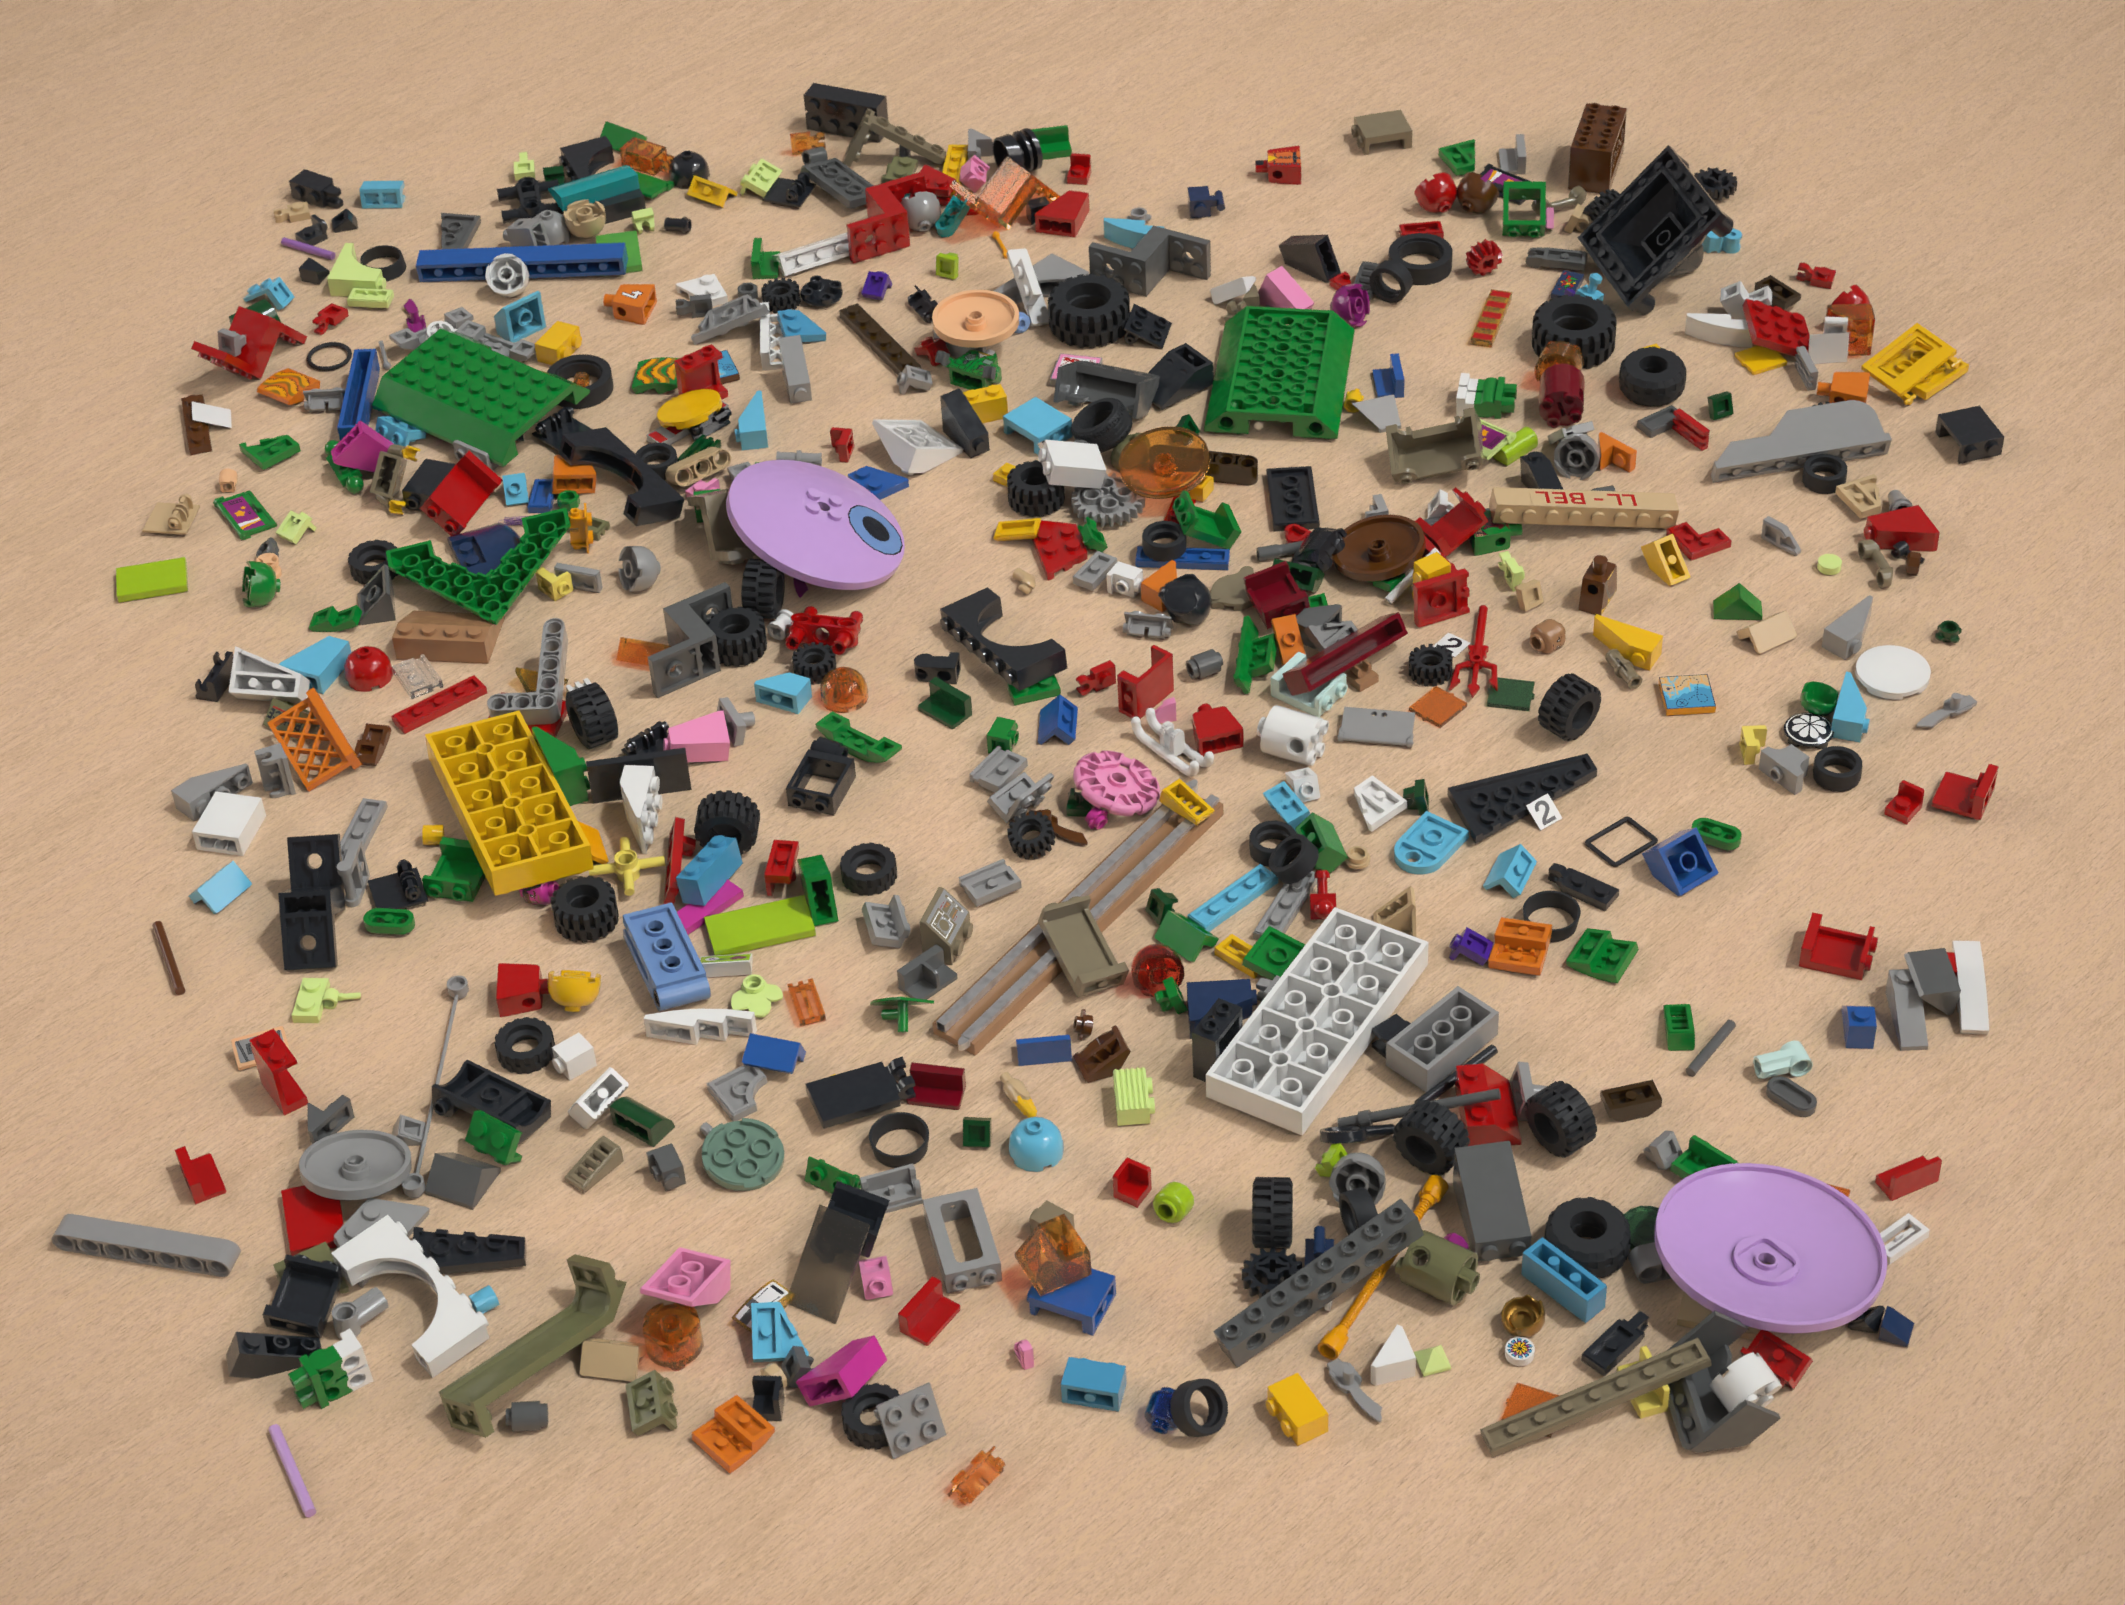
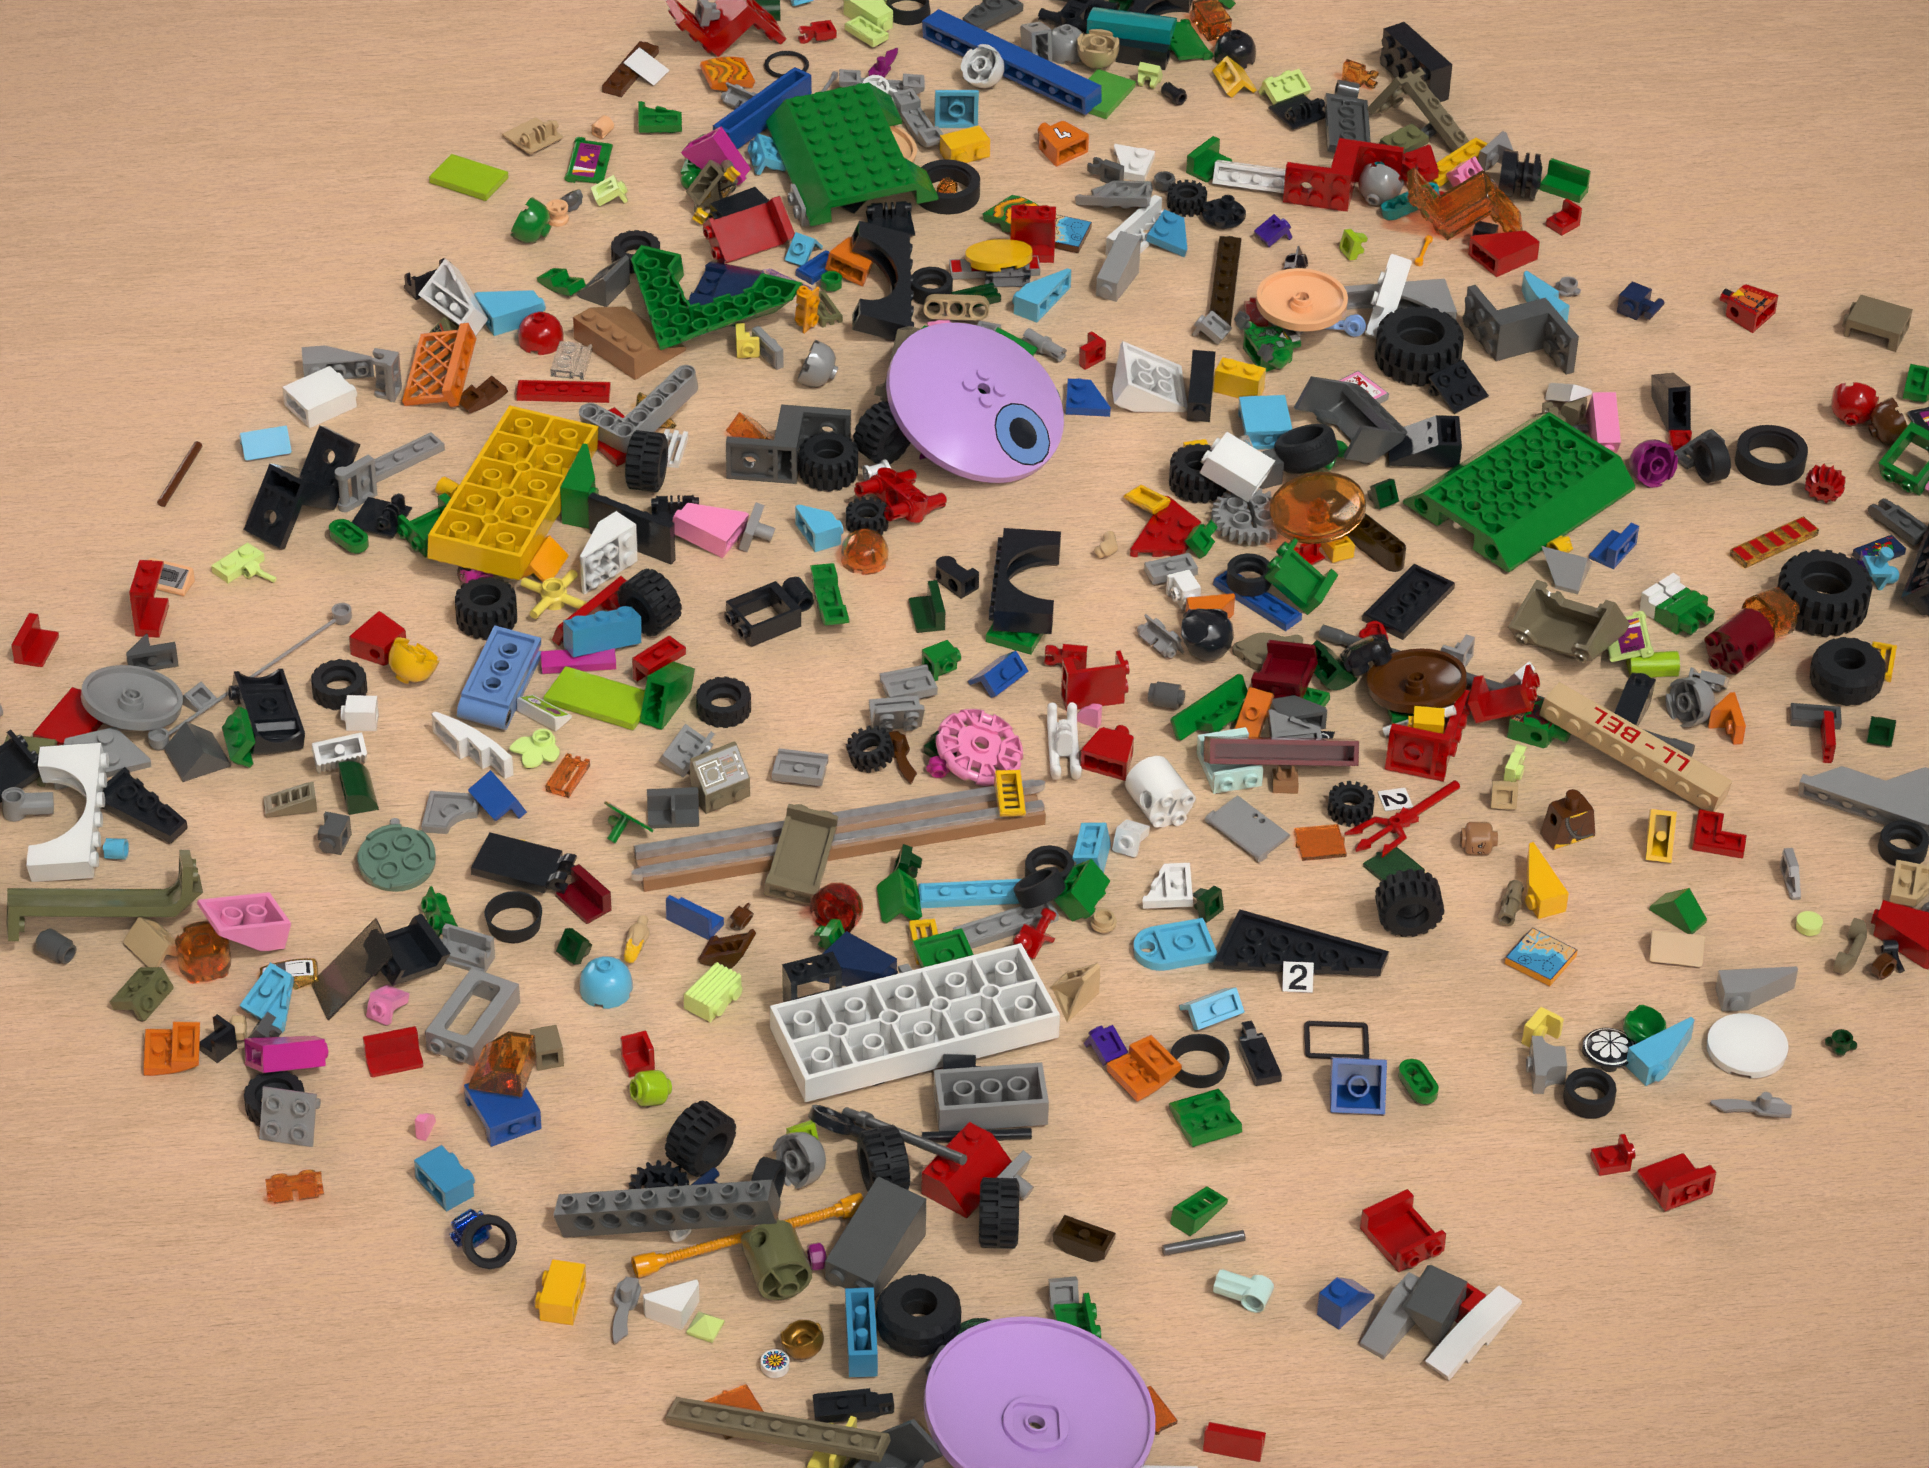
camera: 35 degrees right, 0 degrees up
red tile [1399,221,1444,239] -> none
dark grey tile [1766,1076,1817,1117] -> none

